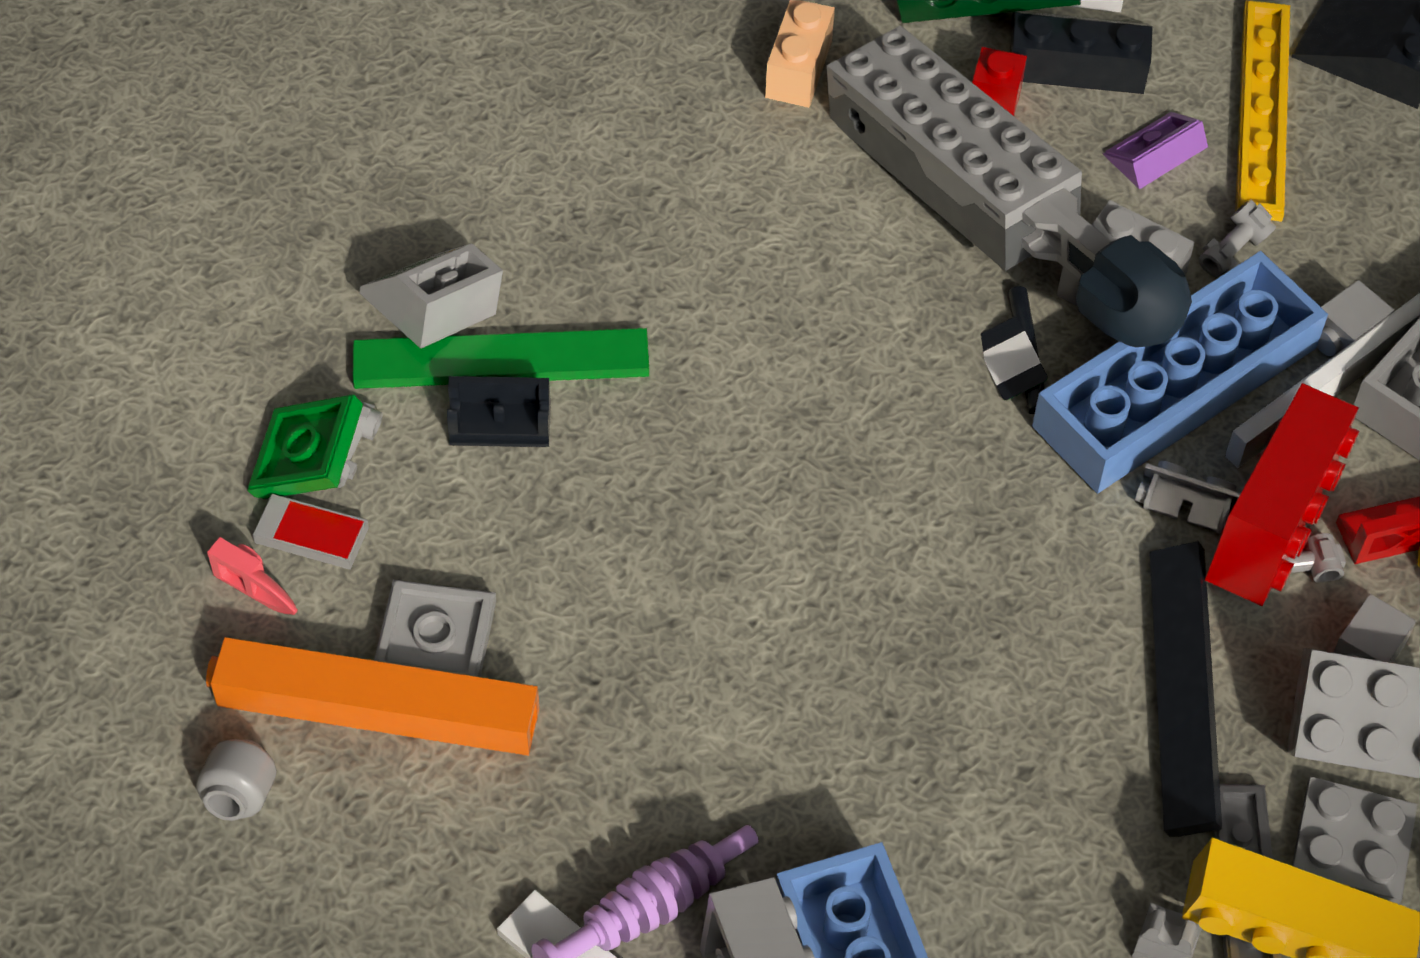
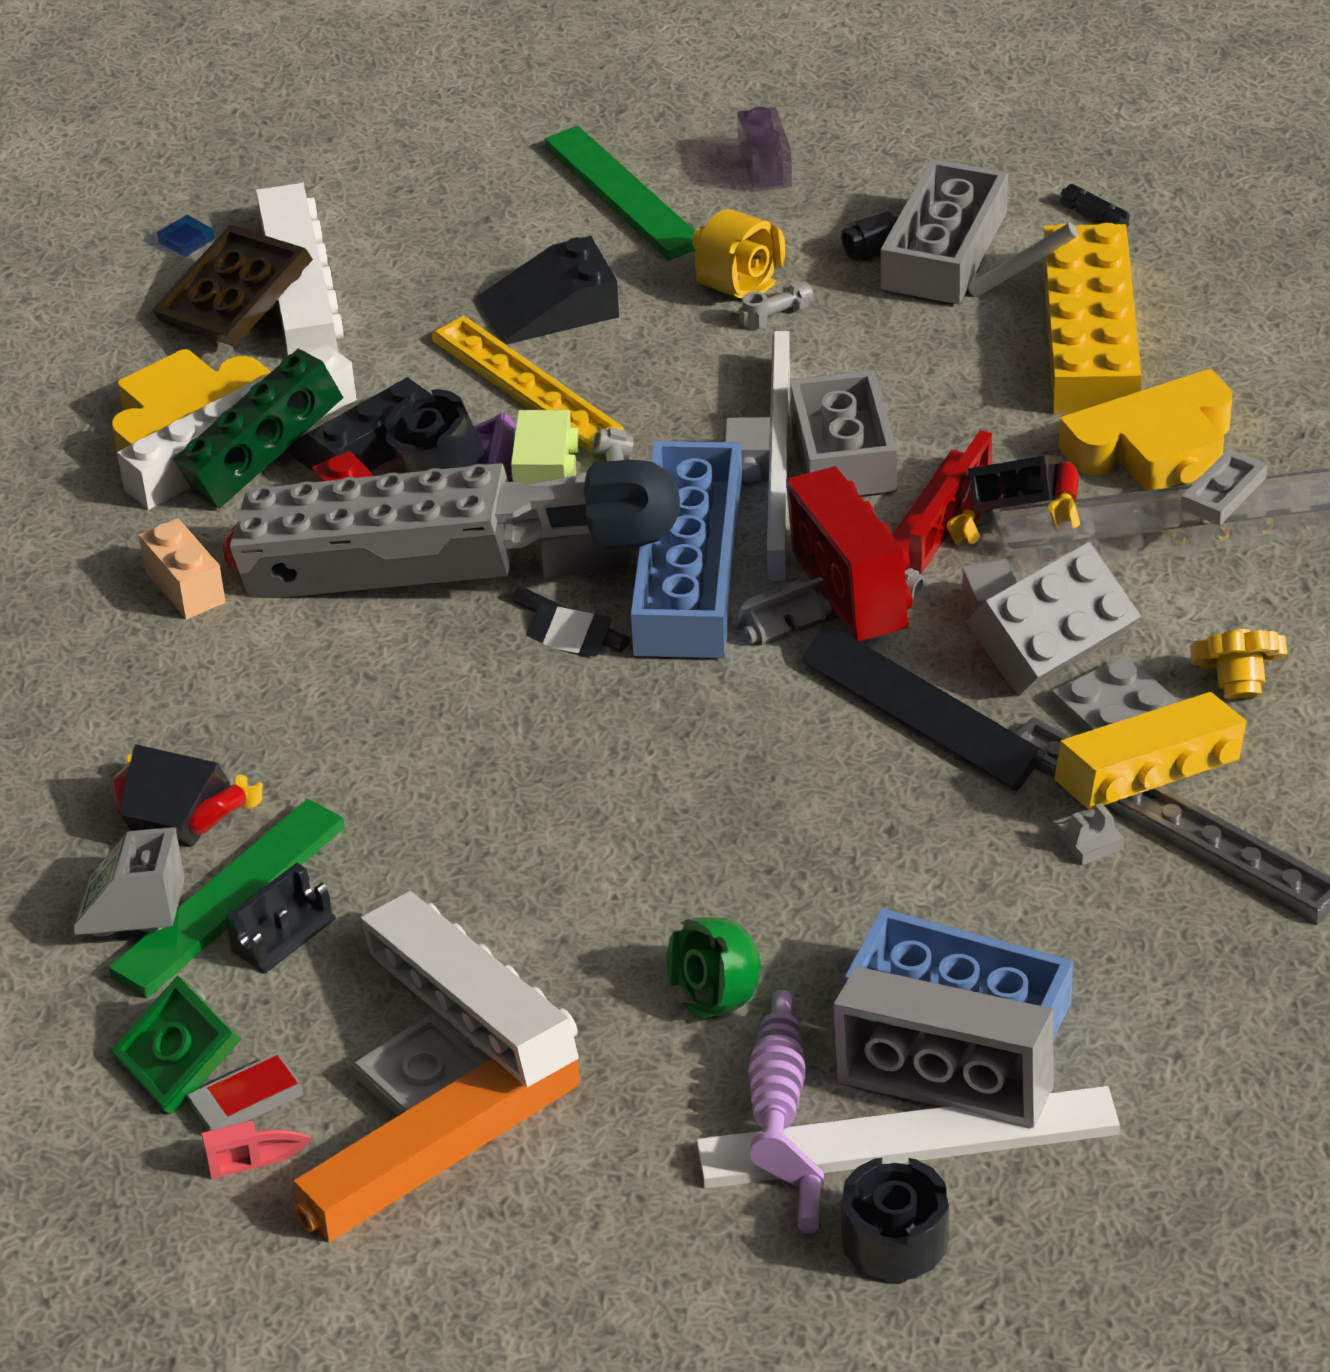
camera: 45 degrees left, 15 degrees down
light grey head [196,739,277,821] -> none
none -> black torso [111,744,263,846]
none -> white brick [360,891,579,1087]
none -> black brick [384,389,484,473]
none -> yellowish green piece [511,410,579,485]
none -> green cylinder [666,917,761,1019]

